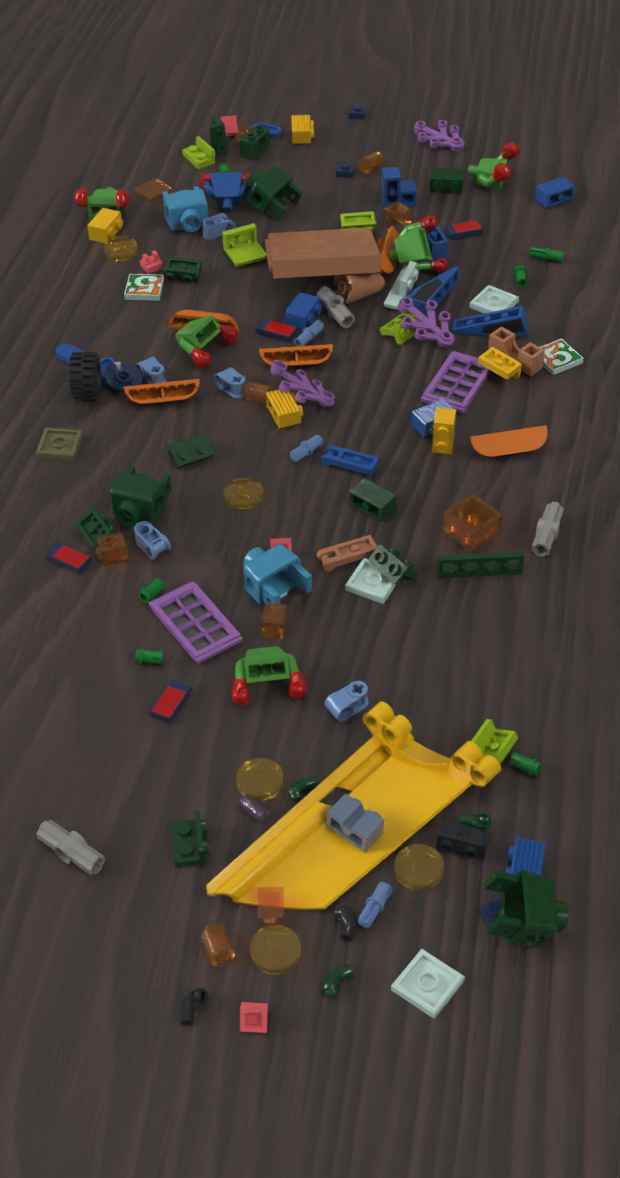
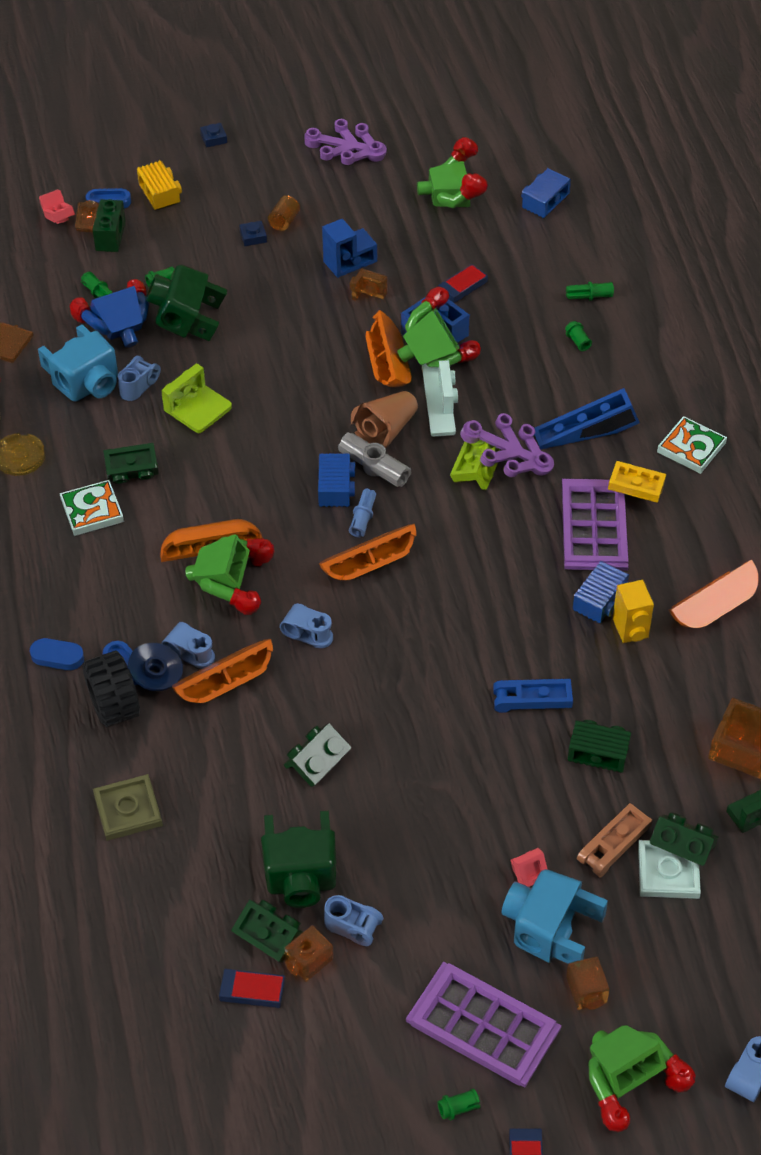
camera: 25 degrees left, 5 degrees up
green pin [138,578,165,603] -> none
coral tile [140,250,163,274] -> none
lime bracket [182,136,216,169] -> none
dark green bracket [209,115,228,155] -> none
clear yellow tile [224,478,264,510] -> none
clear orange brick [243,381,273,404] -> none
tile [257,318,297,342] -> none
nougat panel [265,228,381,279] -> none
yellow brick [266,389,303,429] -> none
medium lavender plant [270,360,335,407] -> none
medium blue axle [290,434,323,462] -> none
lime bracket [340,211,377,233] -> none
blue slope [407,266,459,317] -> none
dark green brick [430,168,464,193] -> none
light aqua tile [469,285,519,314] -> none
nougat arch [488,327,545,376] -> none

